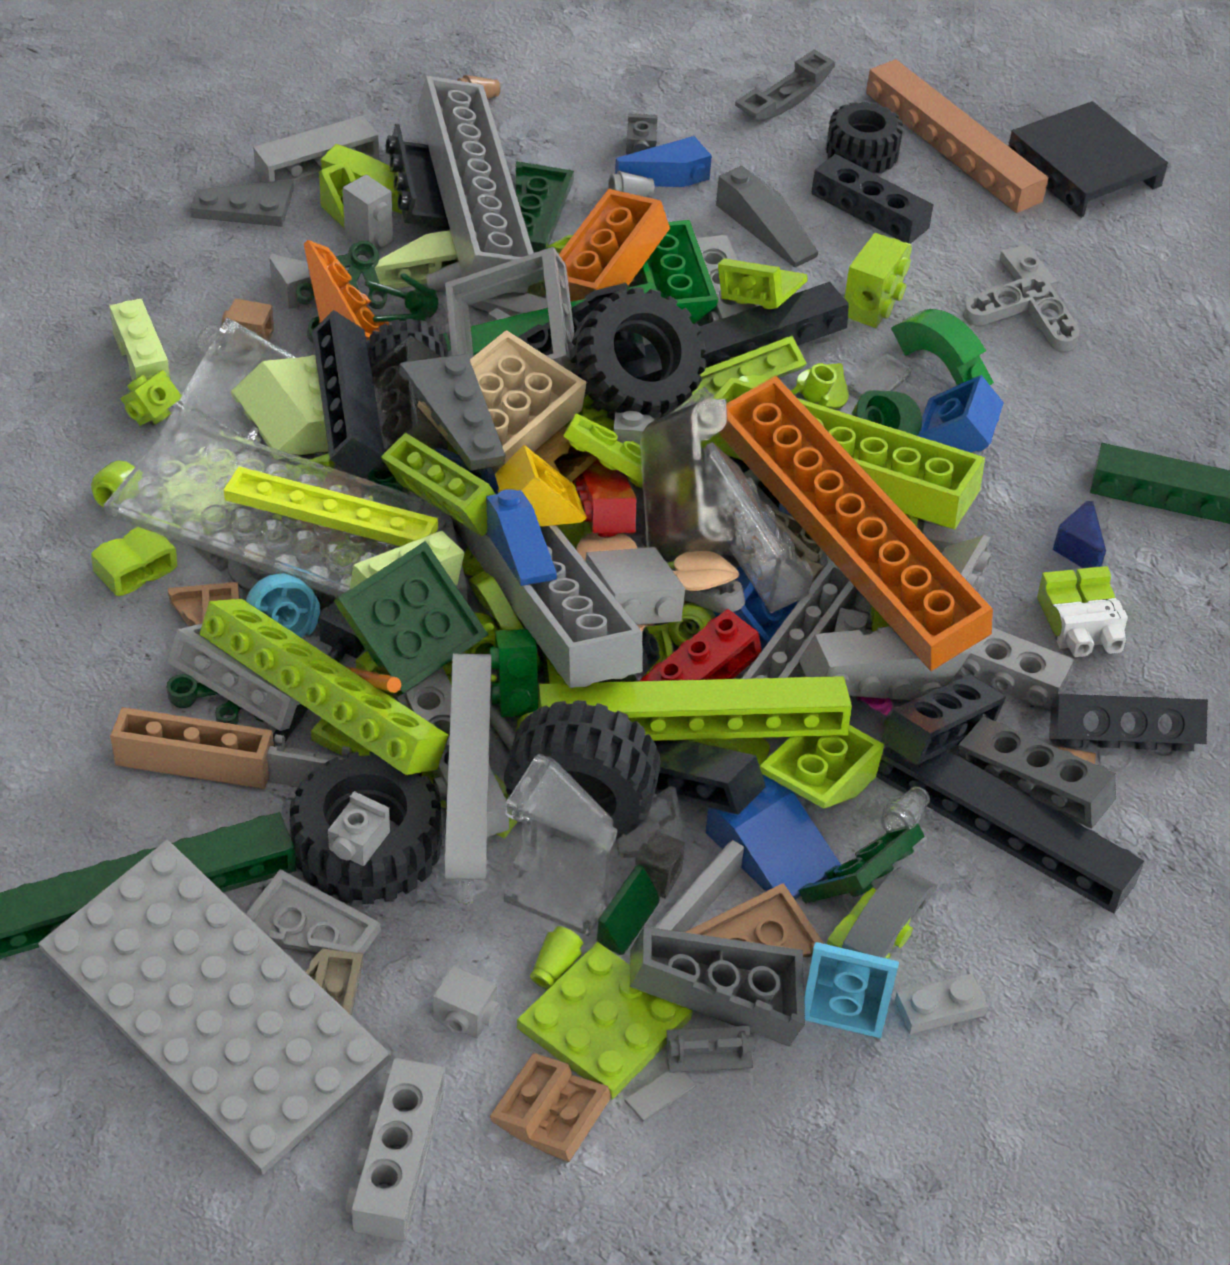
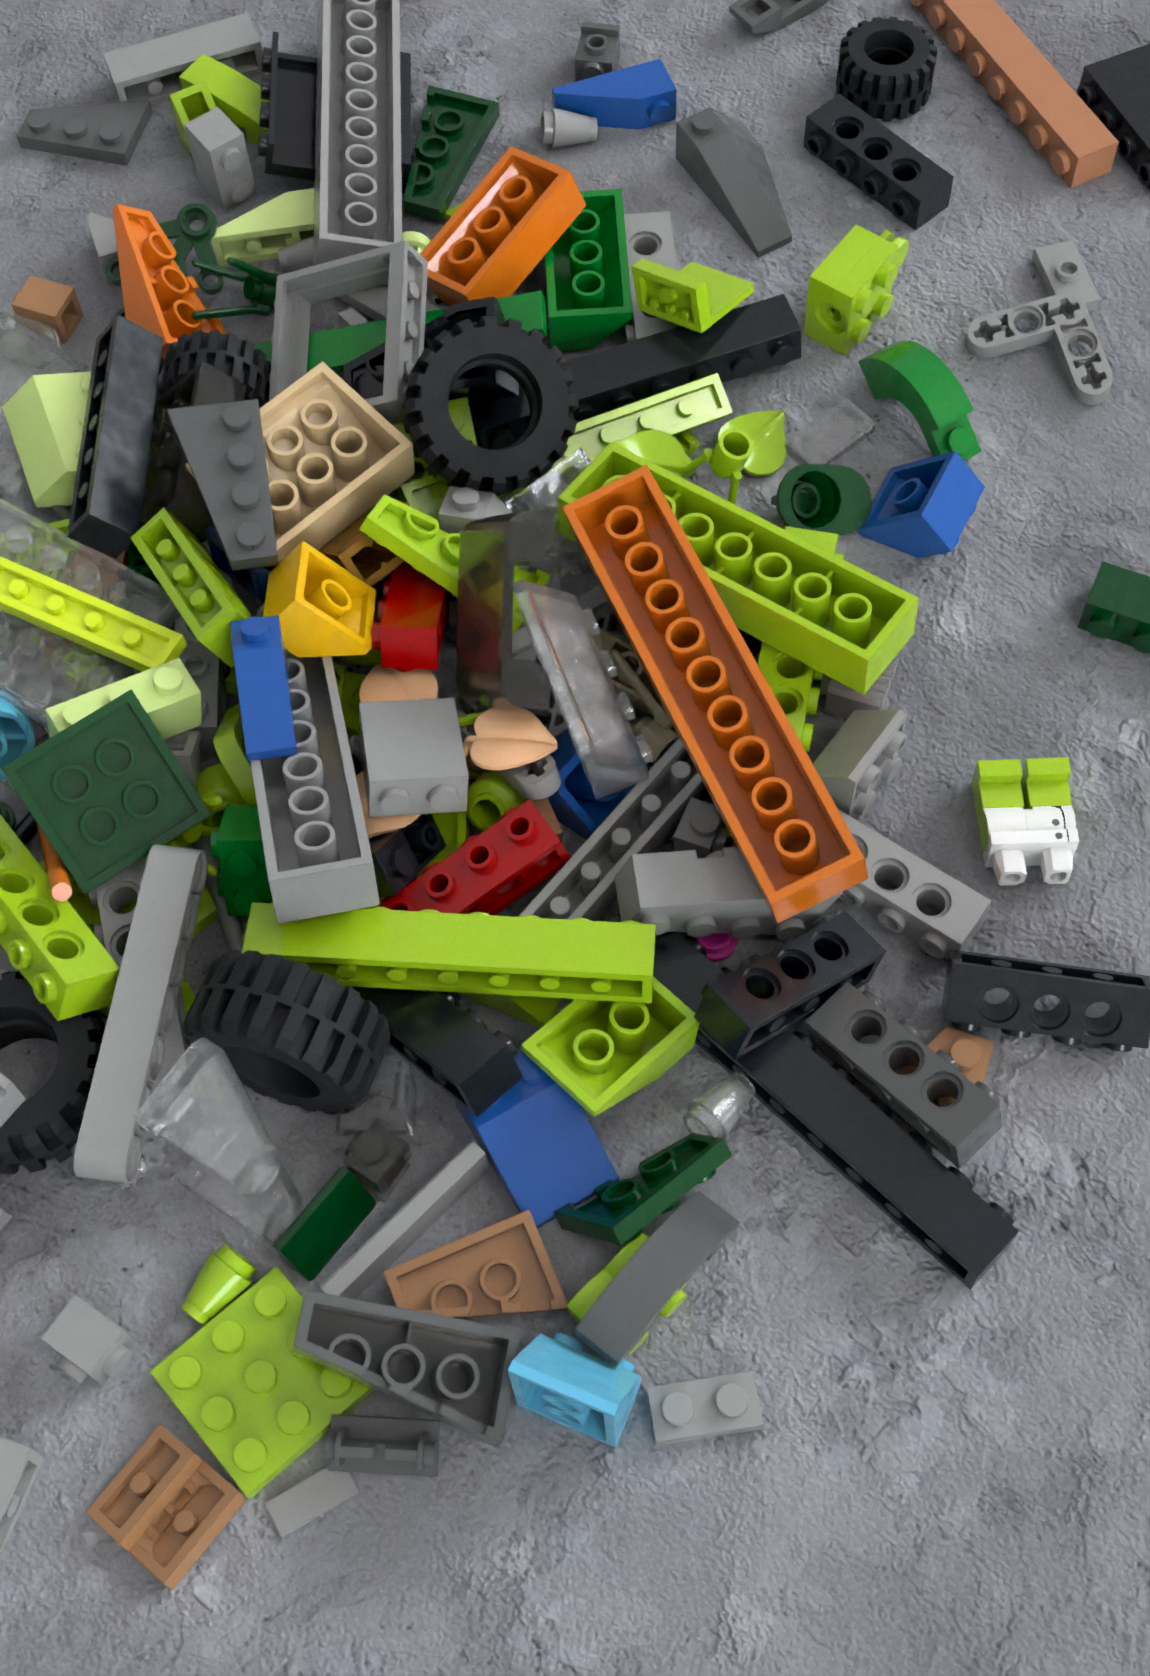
camera: 15 degrees right, 15 degrees up
clear blue slope [1052,501,1106,568] -> none

